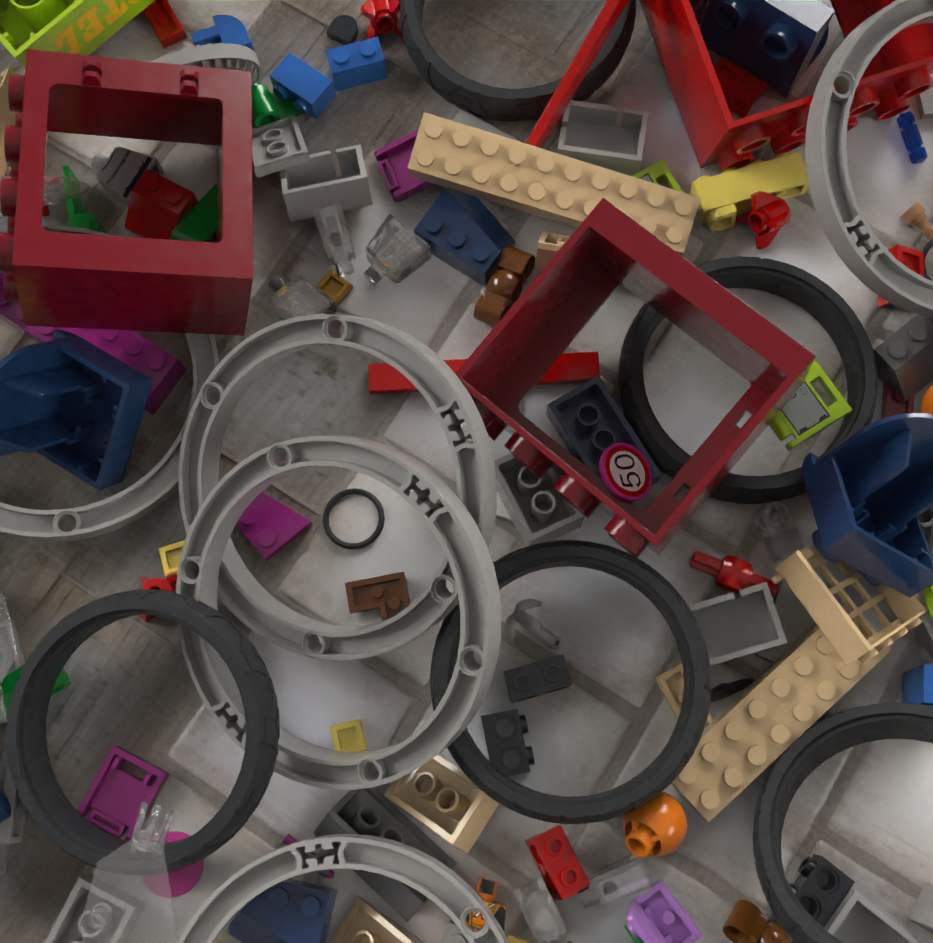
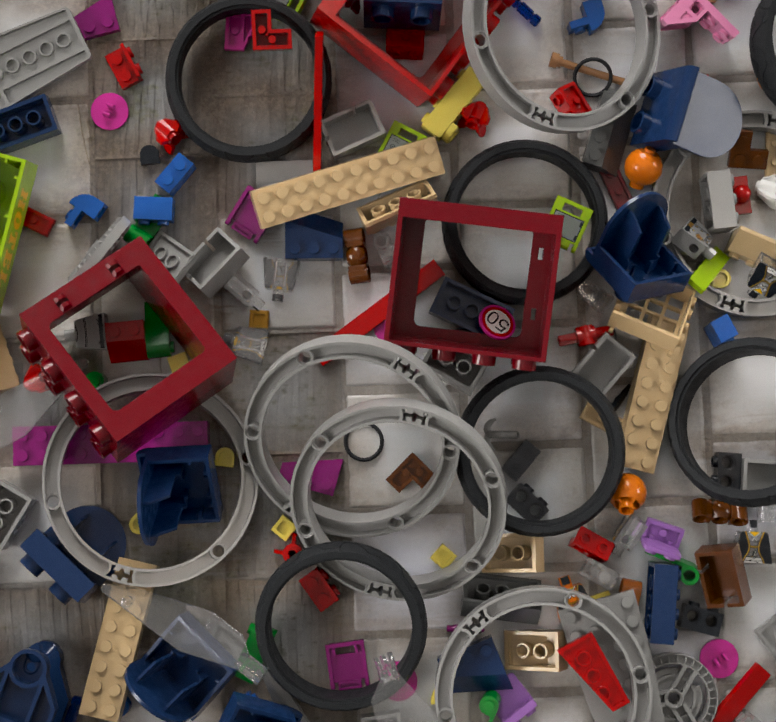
camera: 45 degrees left, 10 degrees up
none -> light yellow tile [215,447,235,468]
none -> red bracket [299,567,341,612]

